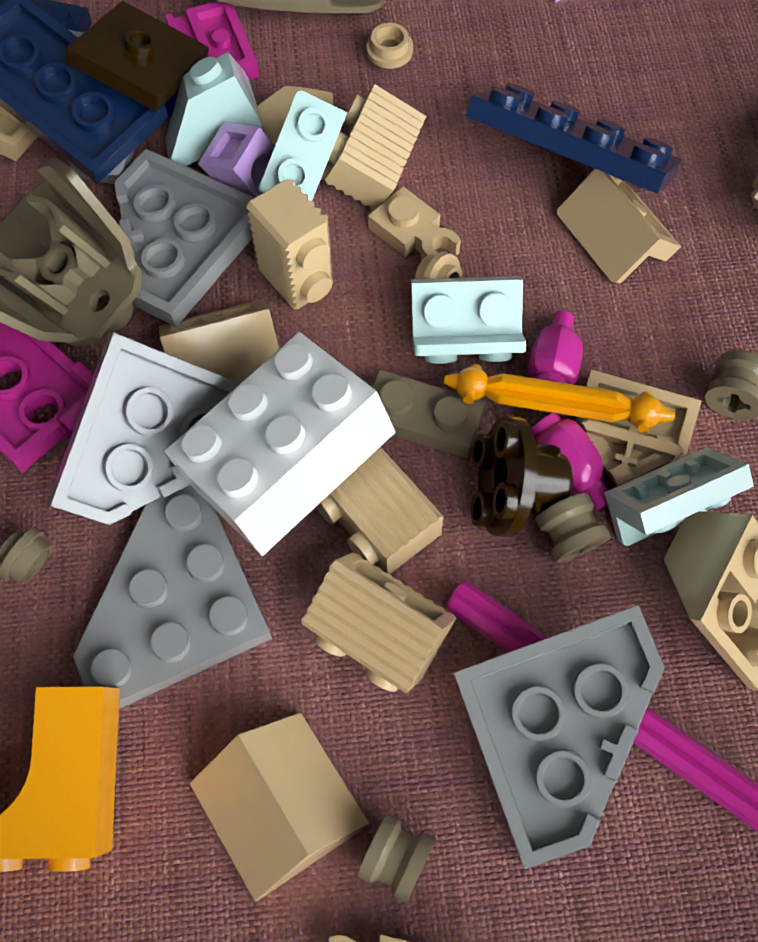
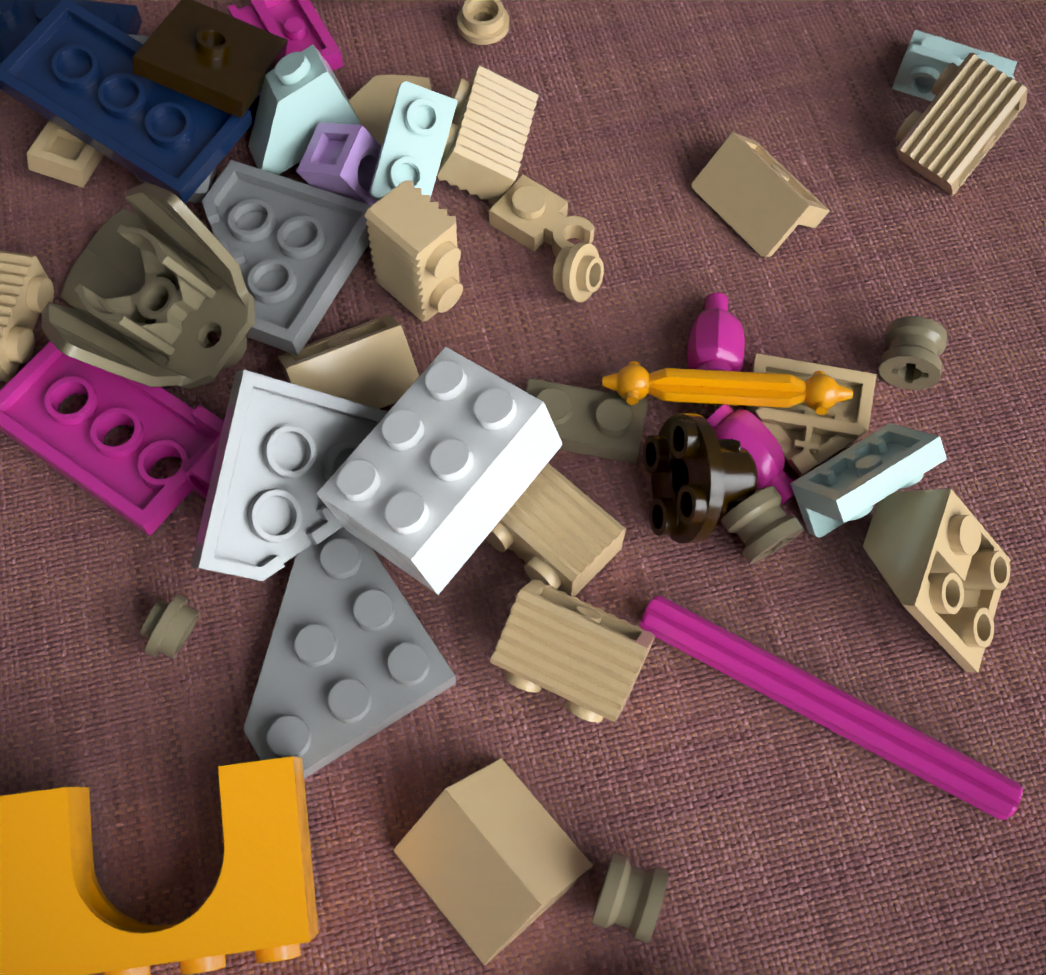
camera: 10 degrees left, 0 degrees up
light aqua bracket [411,276,526,364] -> none
light grey plate [454,605,665,869] -> none
dark blue plate [466,83,682,194] -> none

